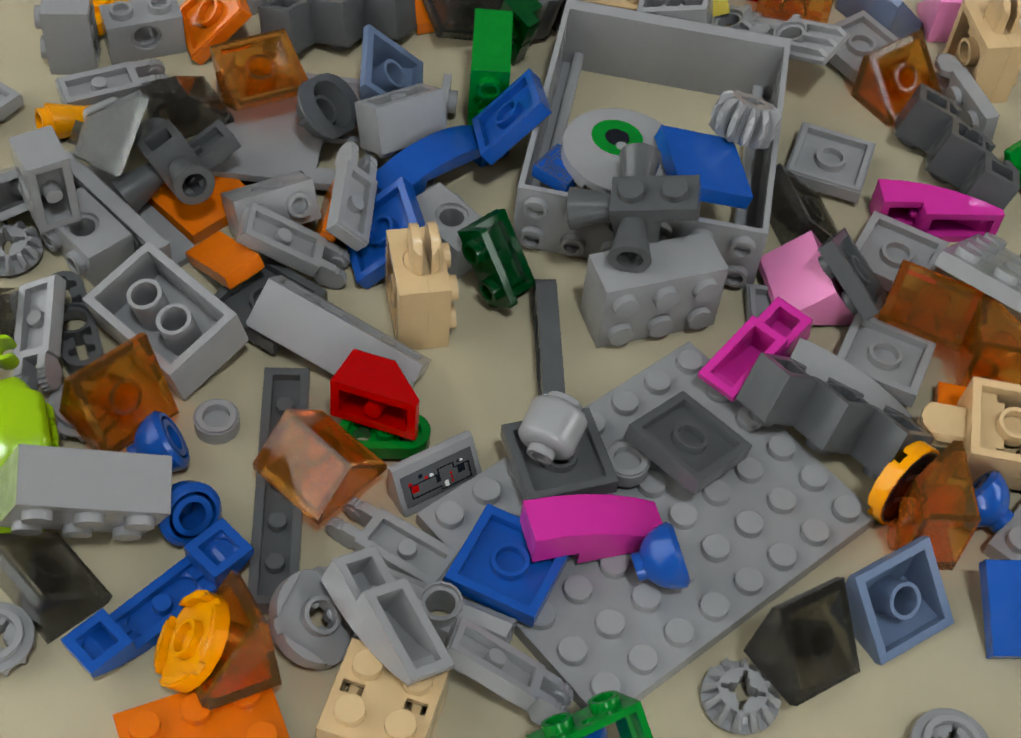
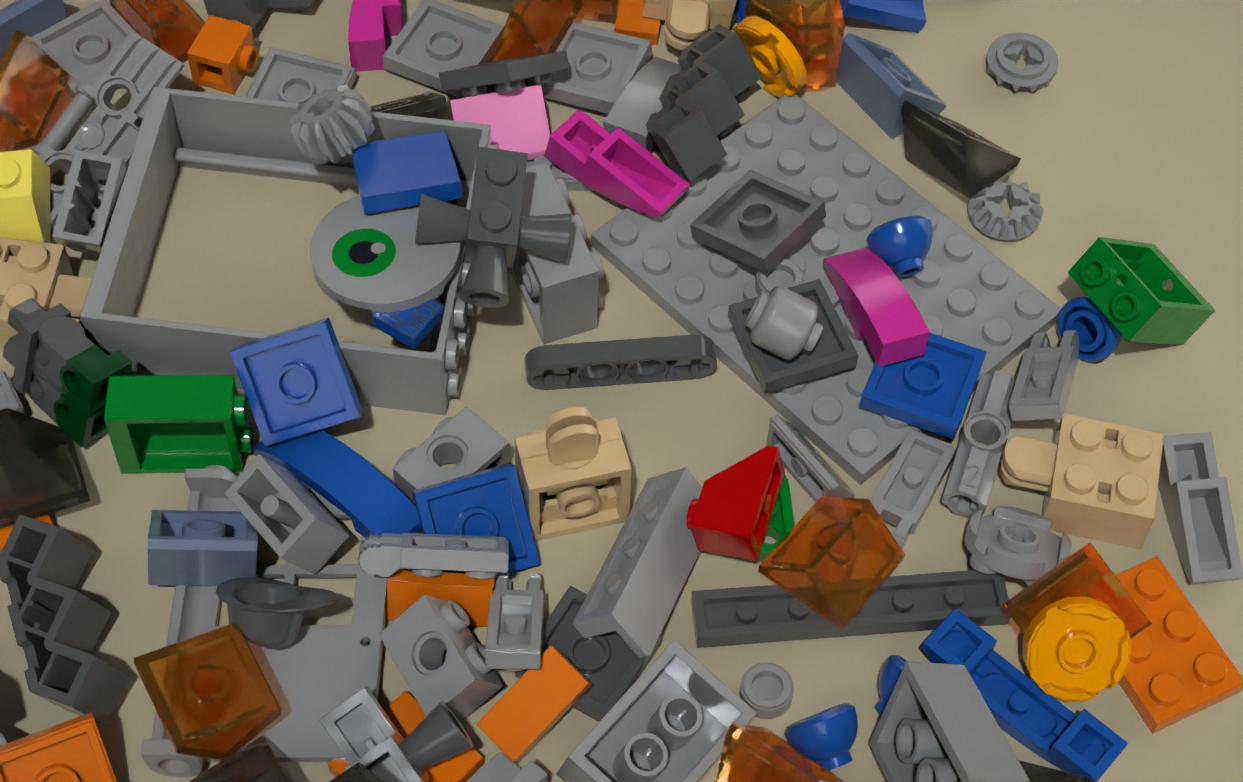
camera: 90 degrees left, 5 degrees up
light grey slope [320,545,455,686] -> none
dark green bracket [457,209,534,308] -> none
none -> orange brick [187,15,259,95]

